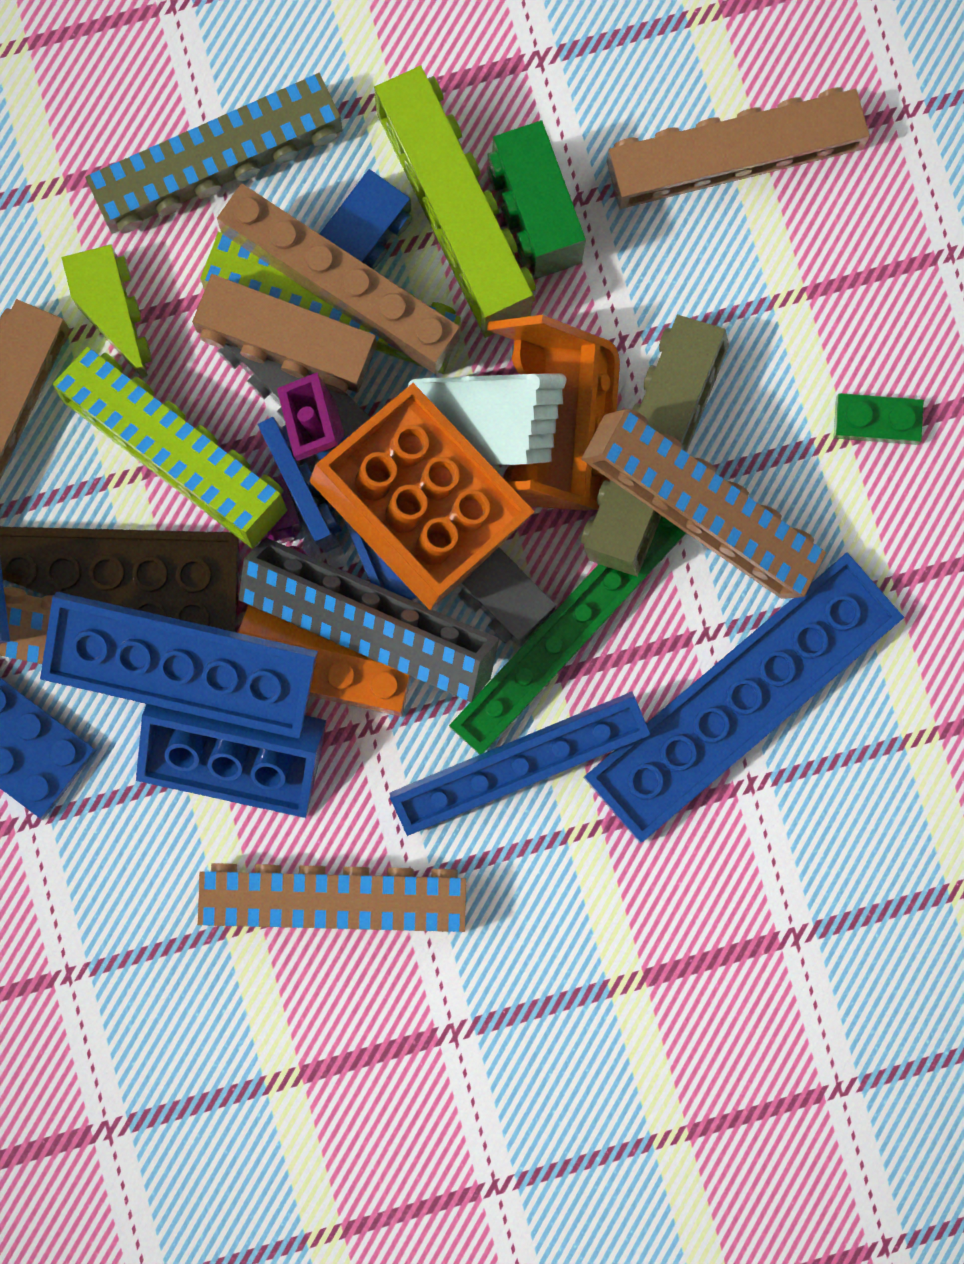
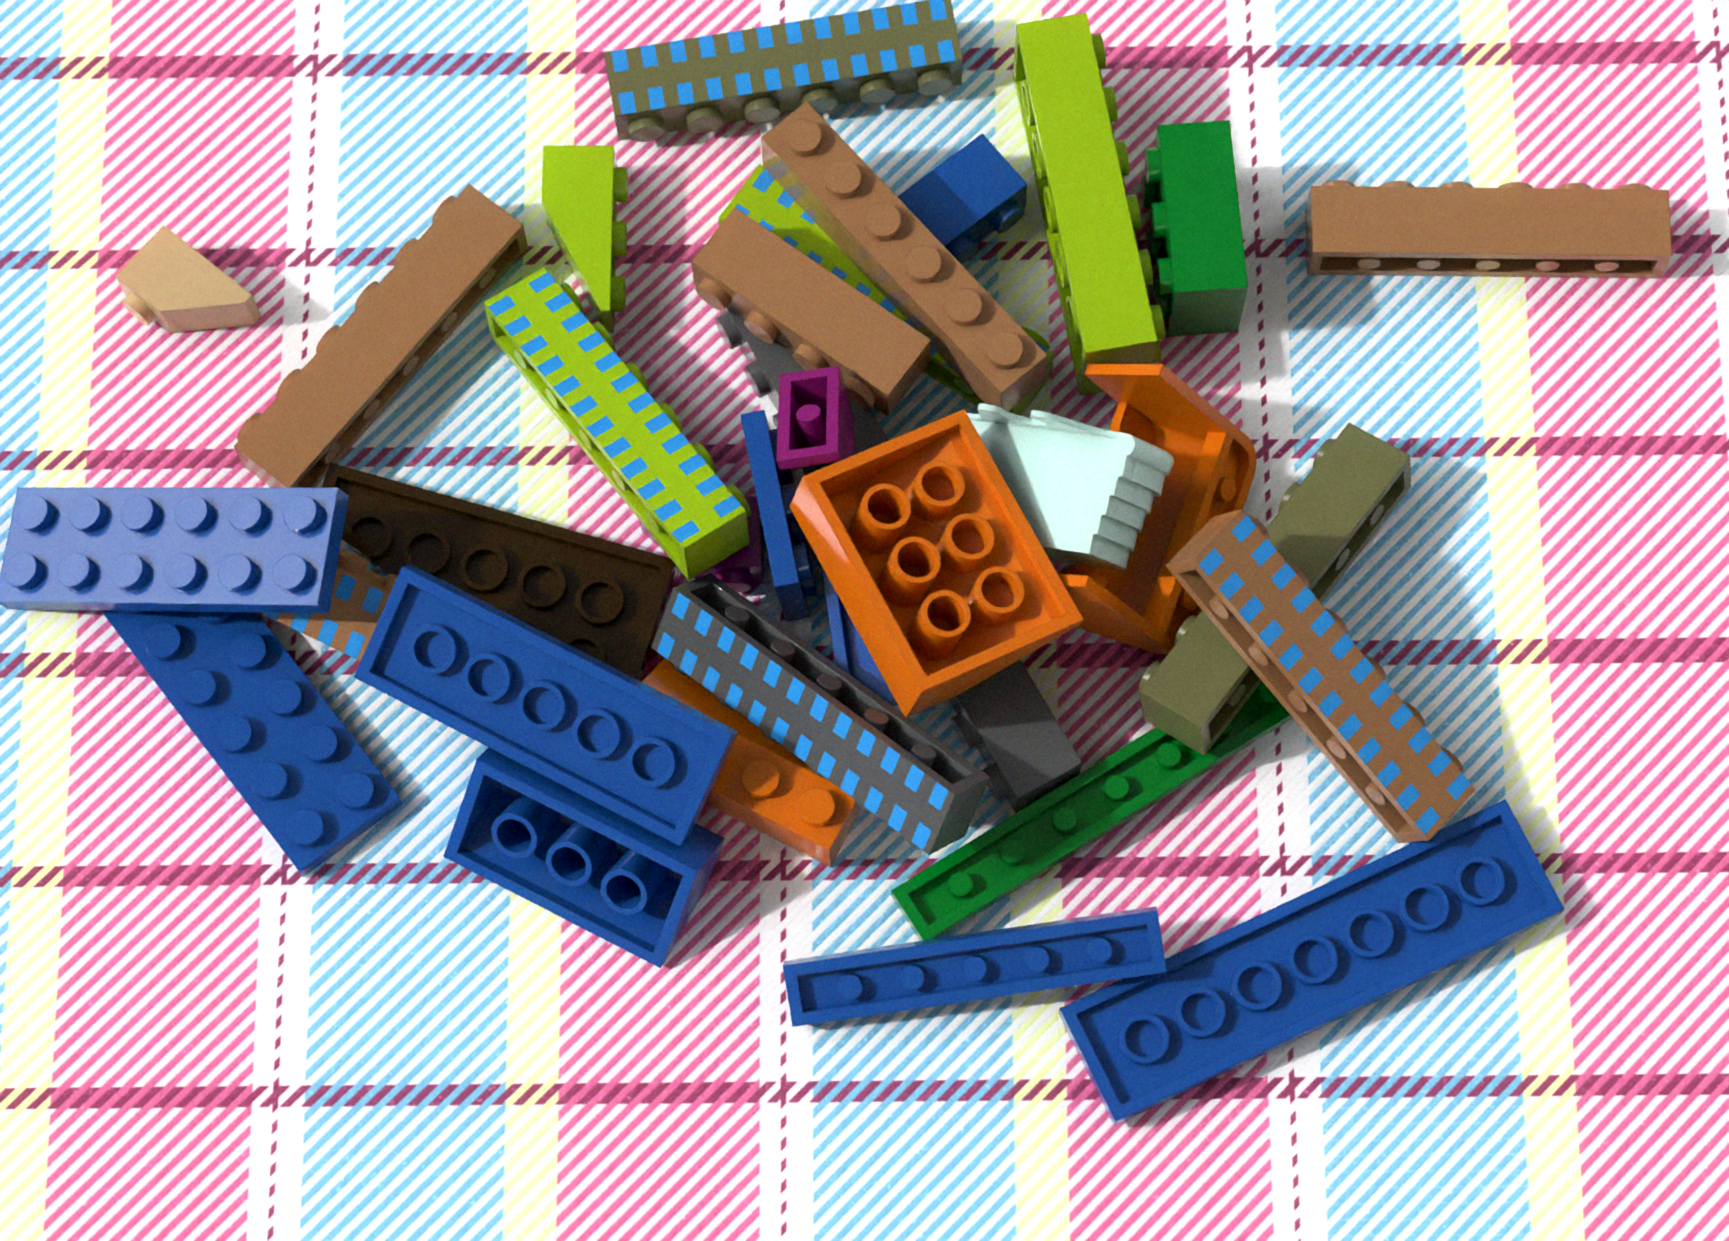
camera: 20 degrees right, 10 degrees down
medium nougat brick [197,863,466,932] -> none
green plate [833,393,924,445] -> none

